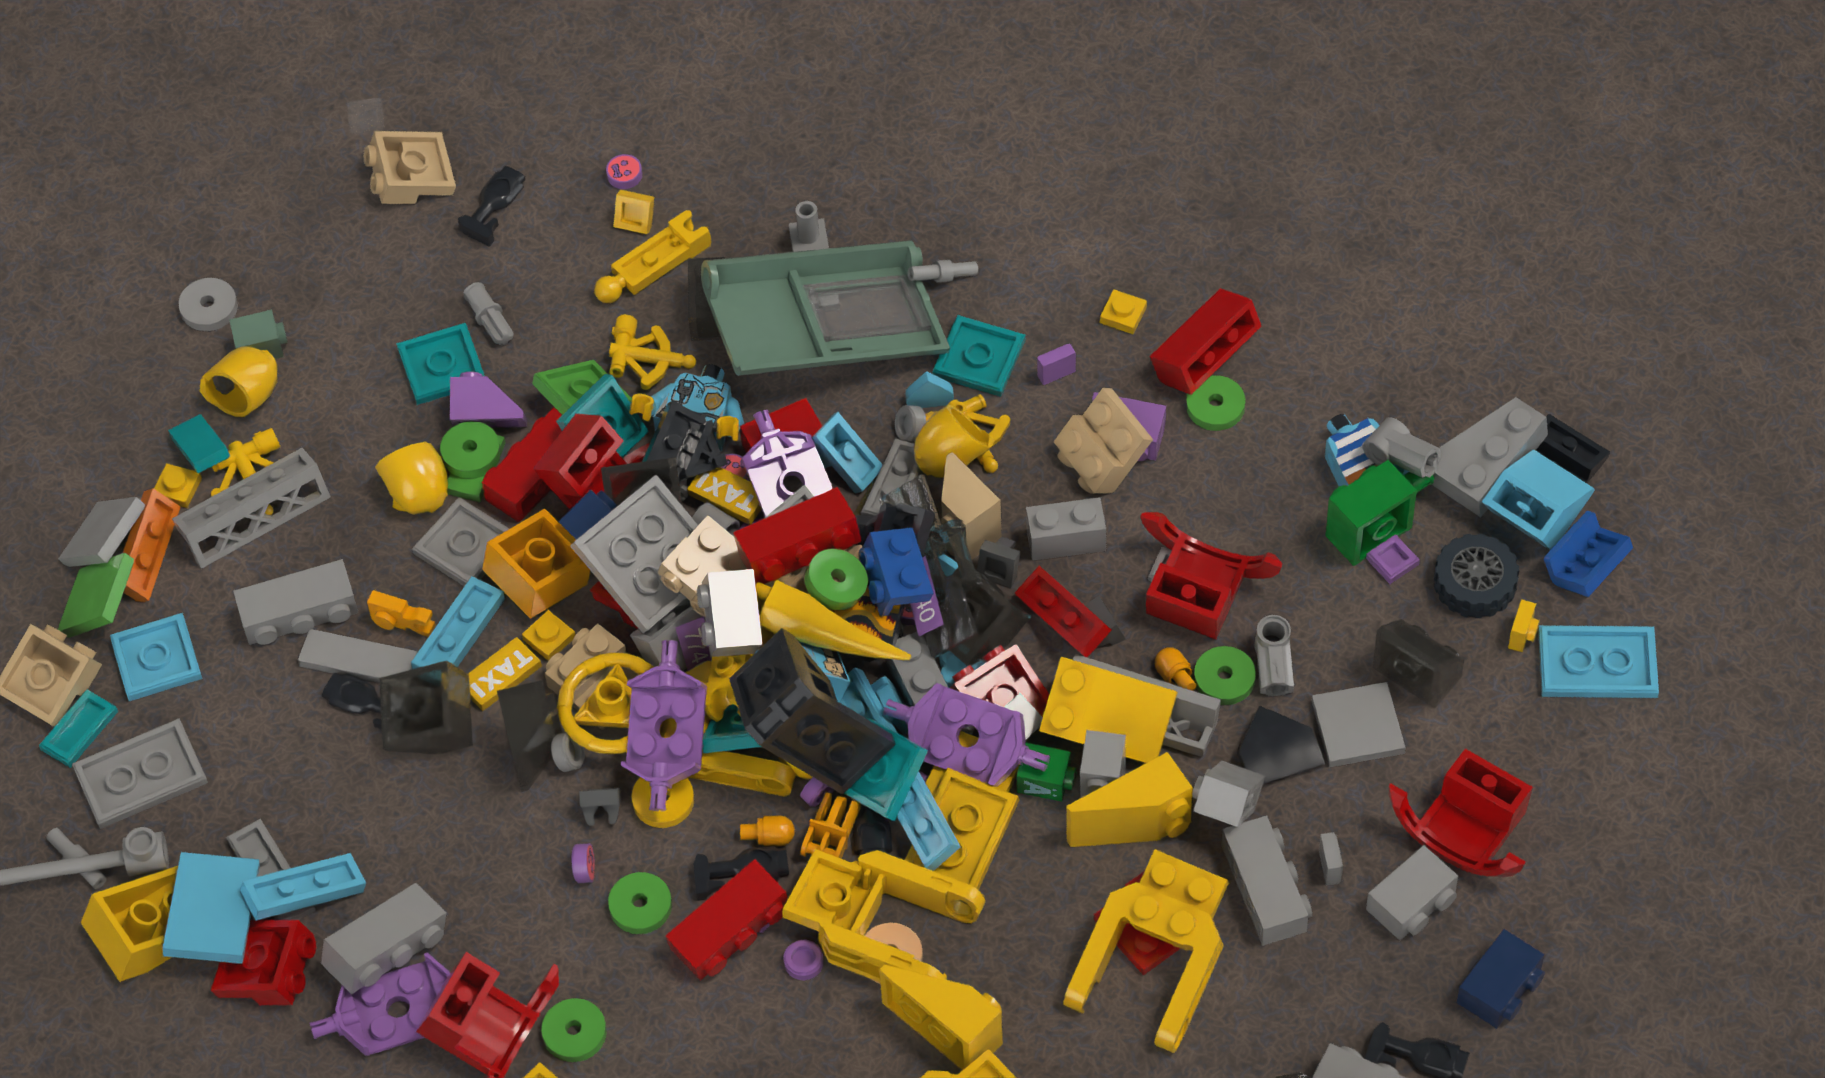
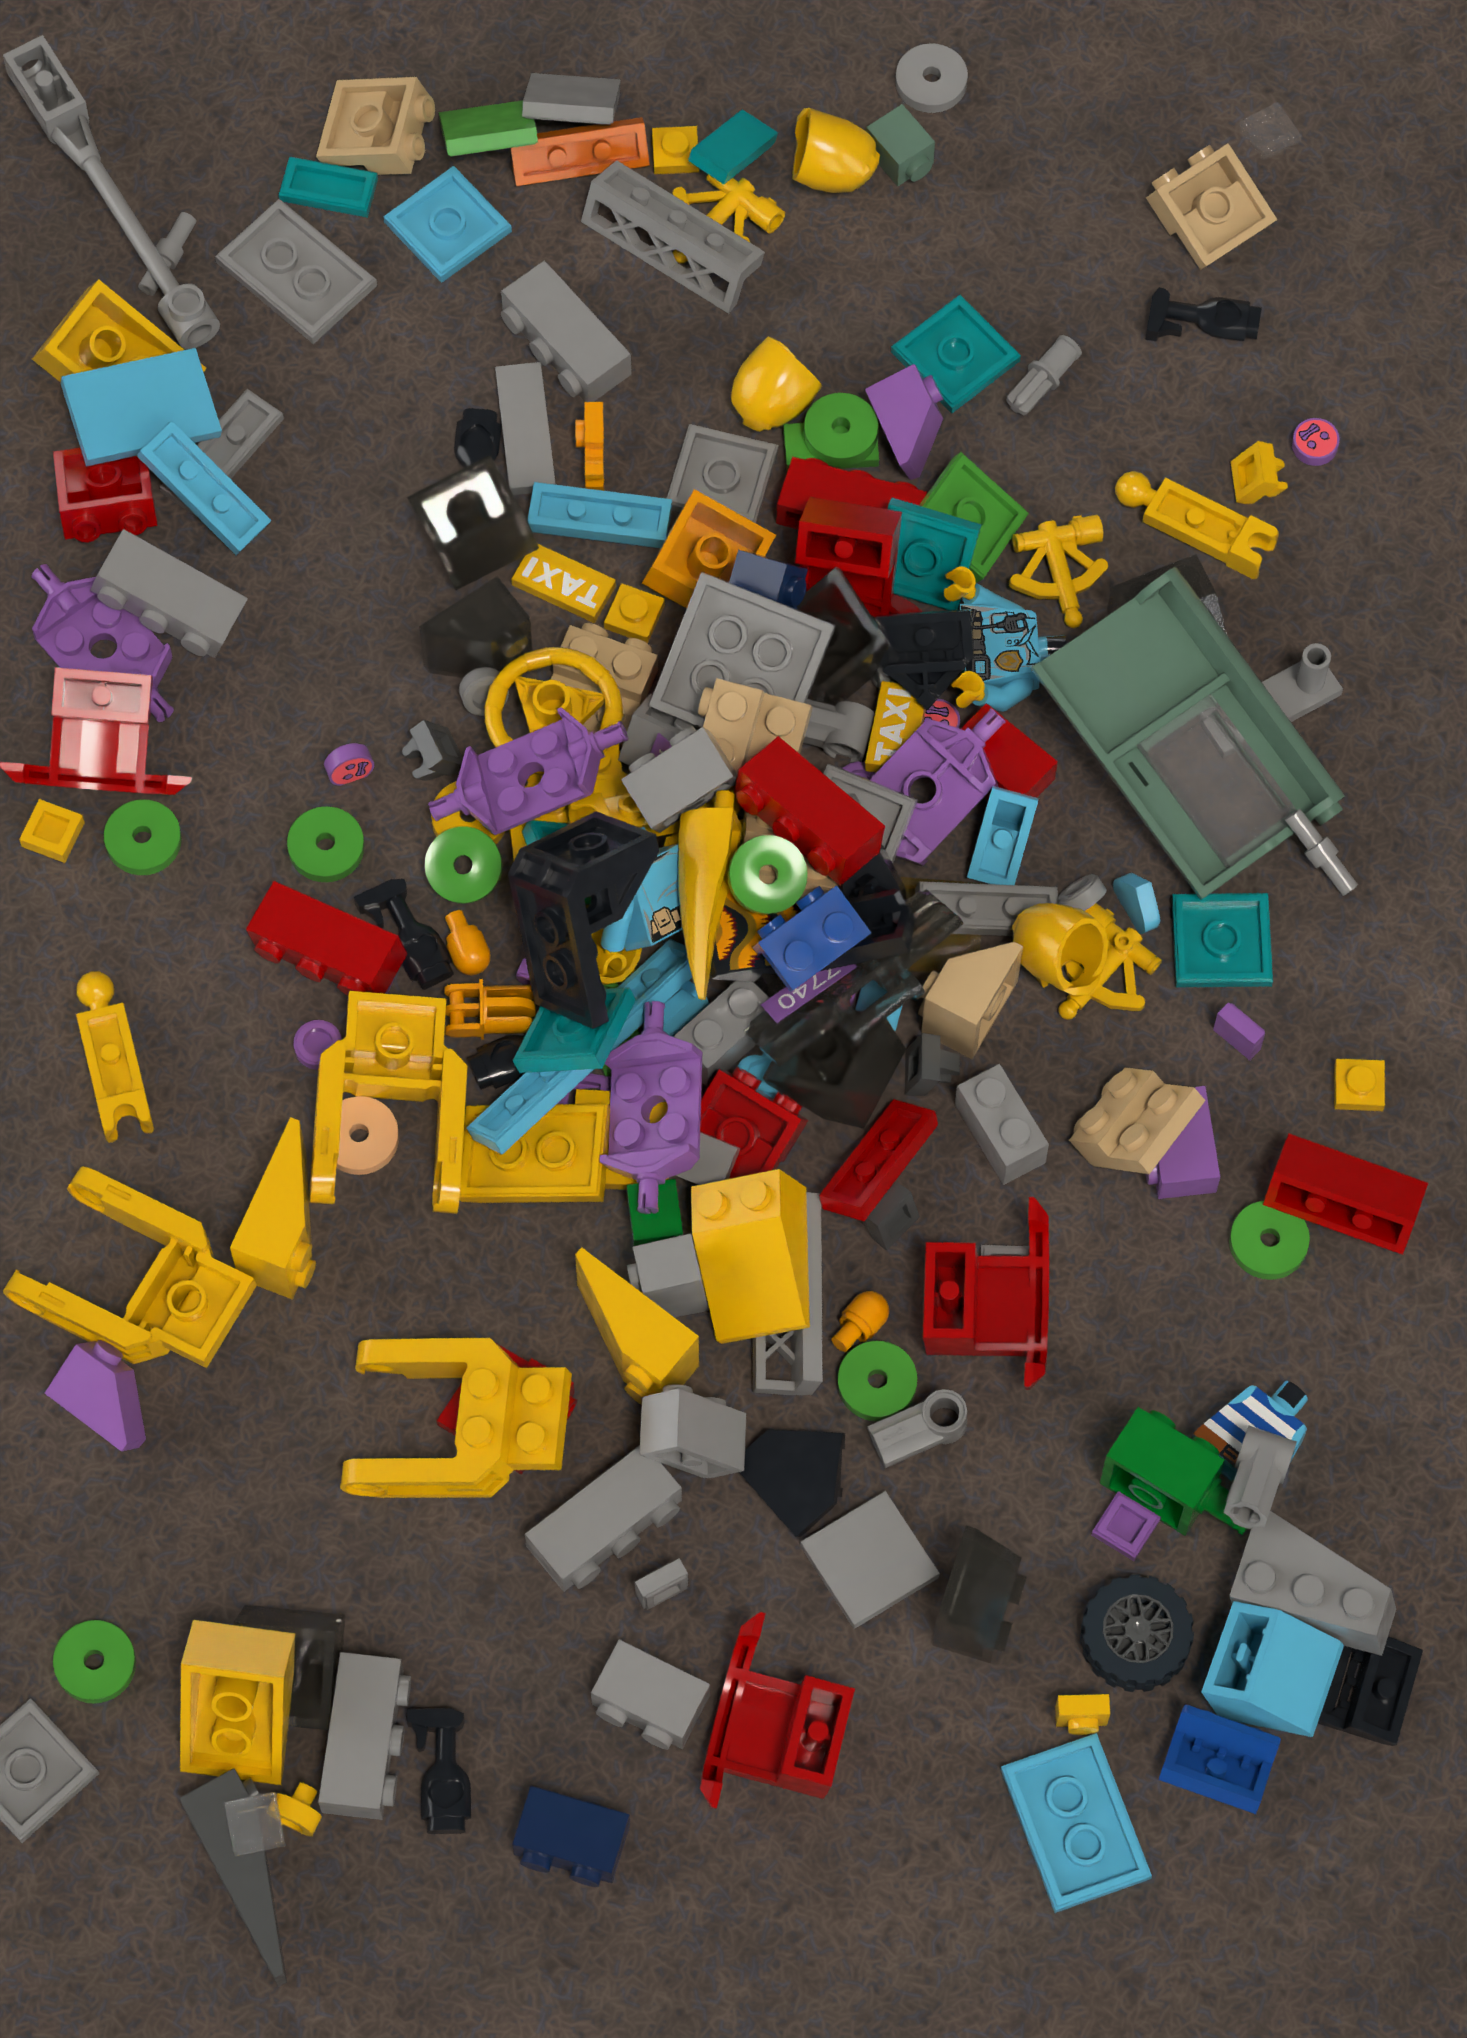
camera: 65 degrees right, 10 degrees up
none -> bright green piece [425,826,503,904]

